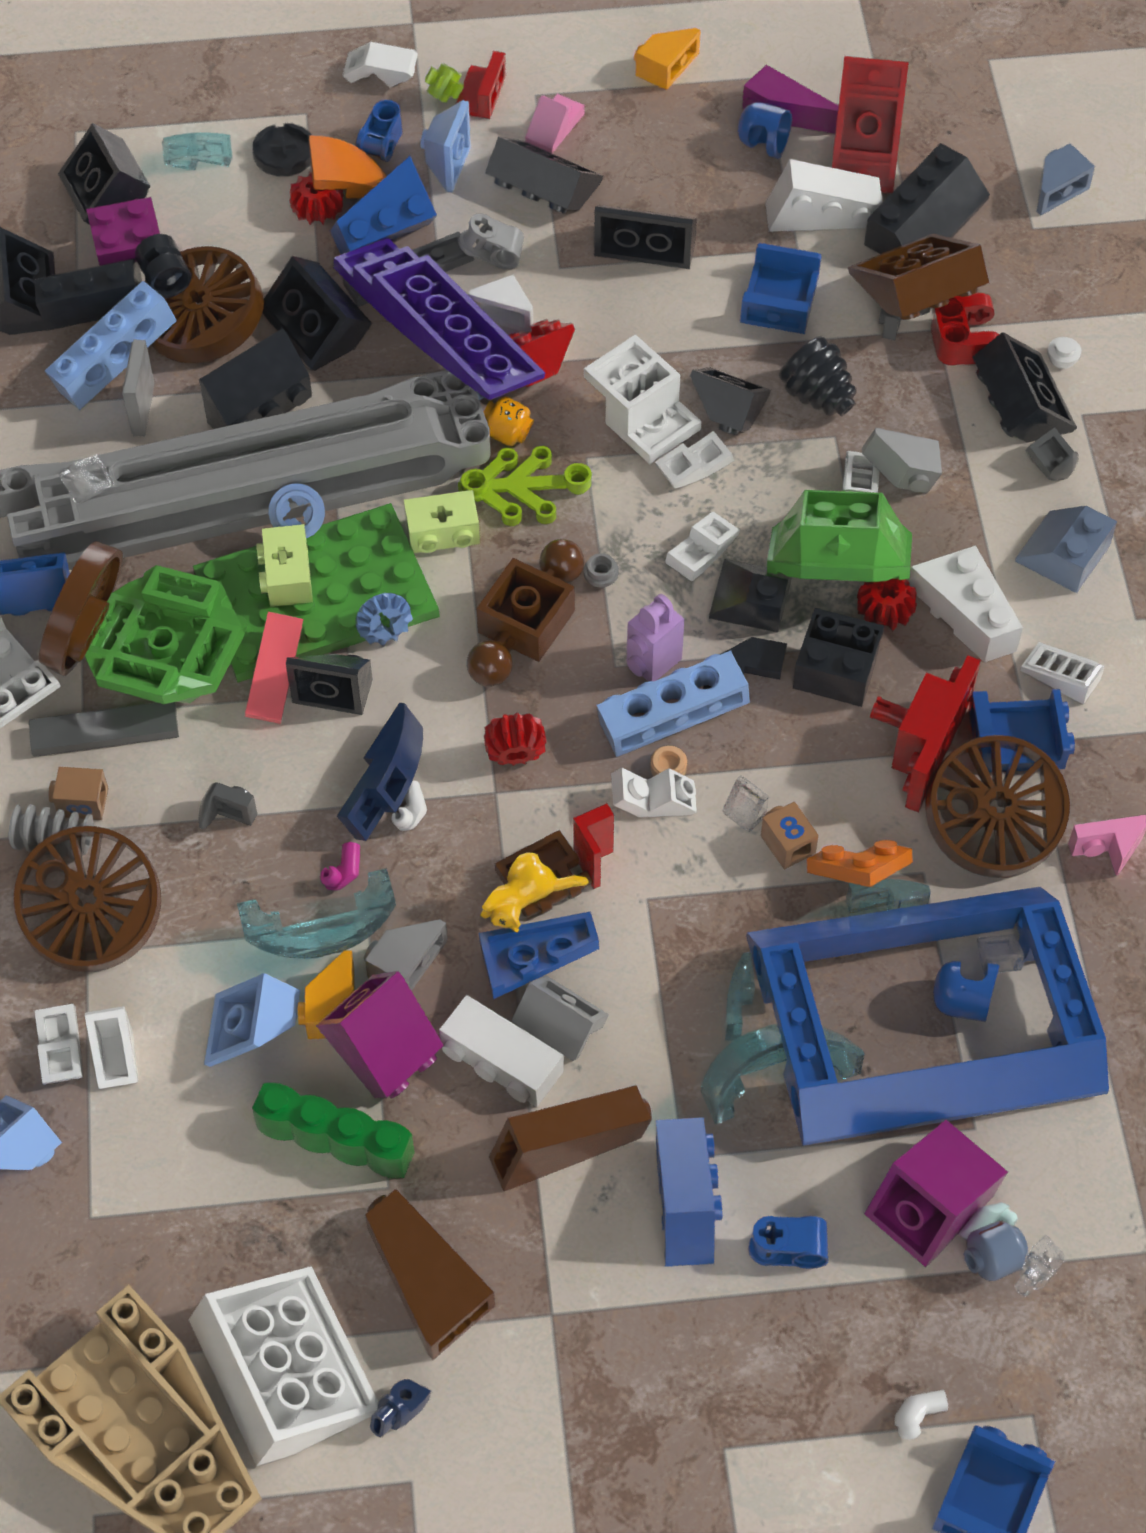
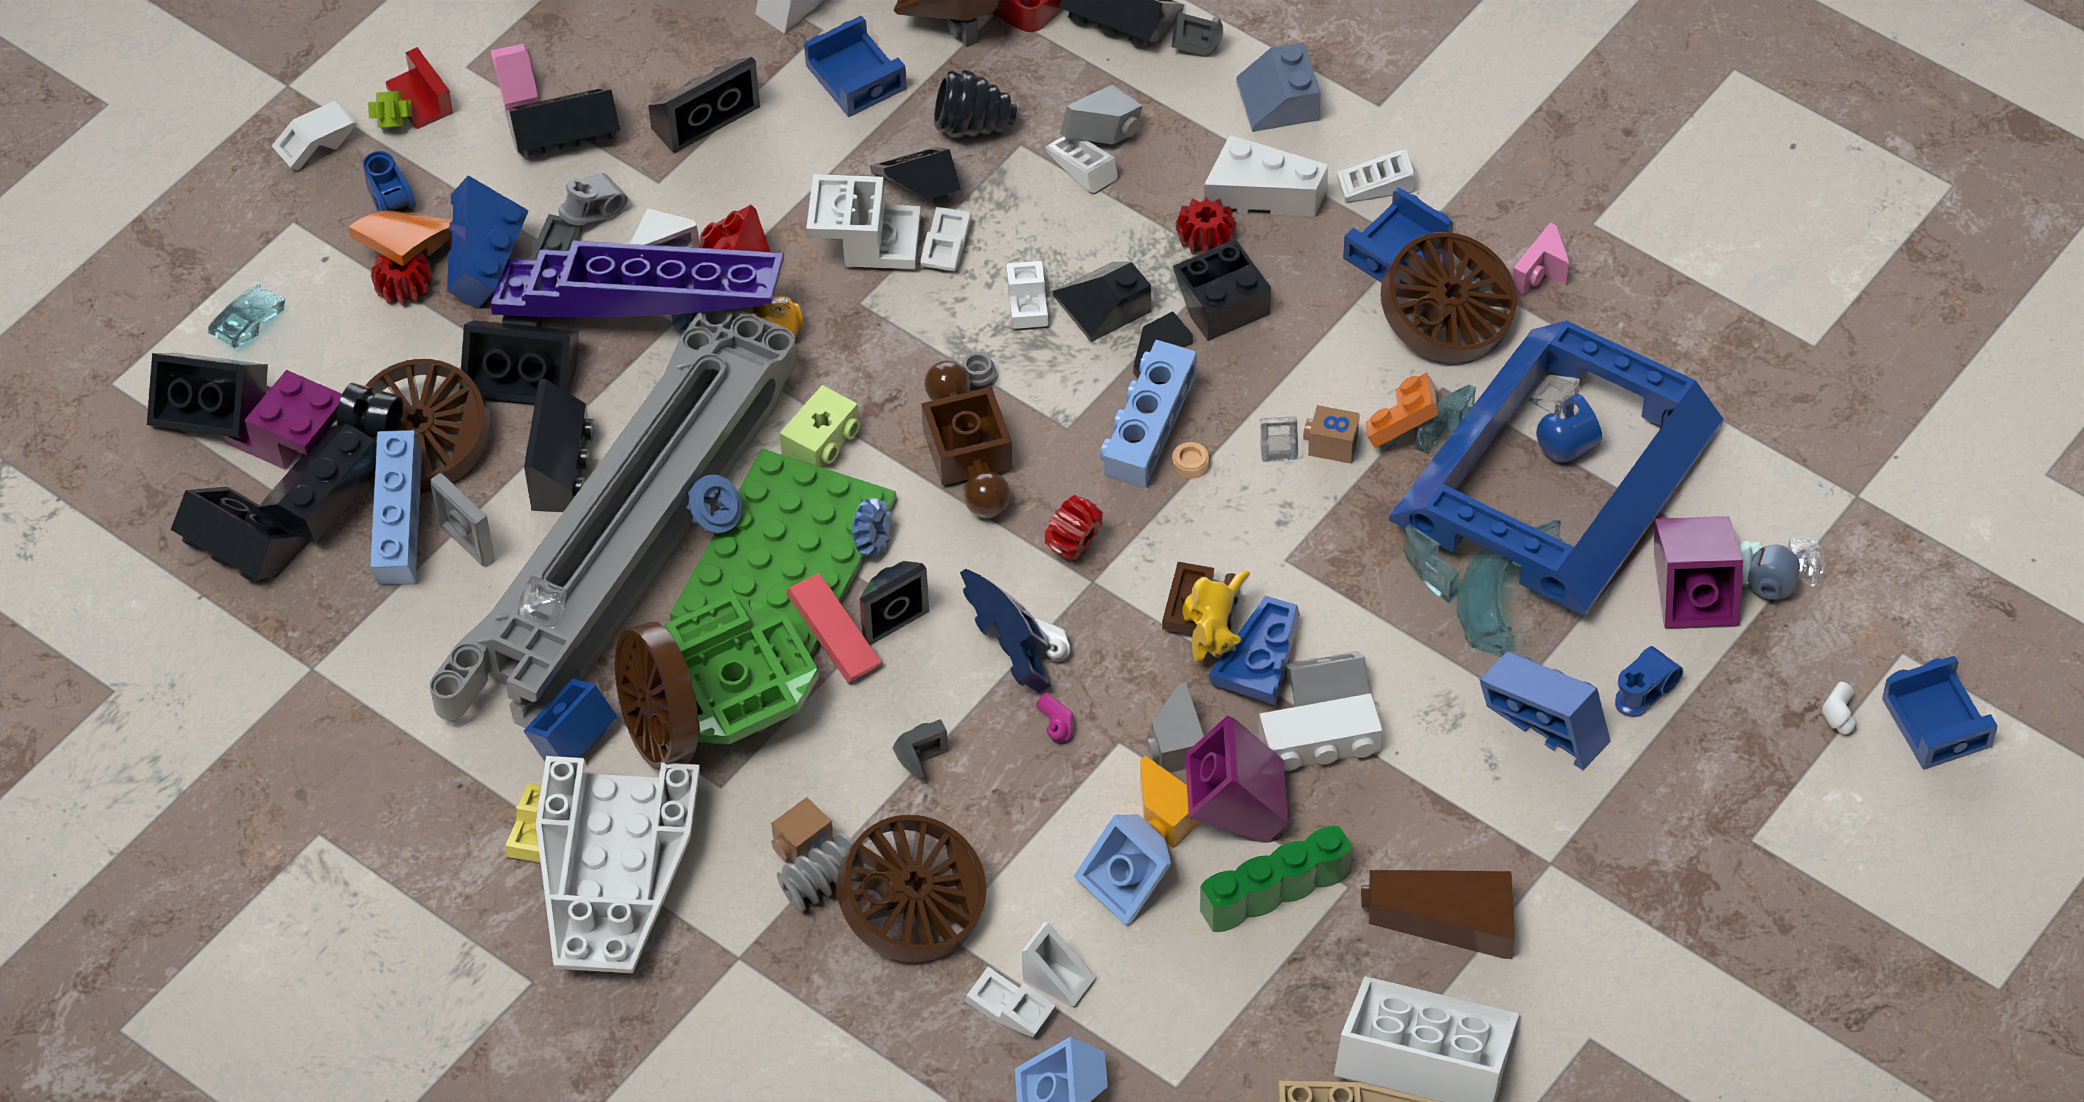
camera: 45 degrees left, 5 degrees down
dark grey tile [29,702,179,757] -> none
clear light blue windscreen [237,868,396,959] -> none
black tile [252,123,311,176] -> none
yellowish green brick [256,524,313,607] -> none
dark blue piece [370,1379,431,1437] -> none
light blue slope [421,100,471,192] -> none
lime plant [458,446,592,526] -> none
reddish brown slope [489,1085,652,1191] -> none
red panel [573,803,614,889] -> none
white slope [611,768,697,817] -> none
lavender brick [626,594,684,682] -> none
bright green piece [767,490,912,582] -> none
red brick [870,655,981,813] -> none

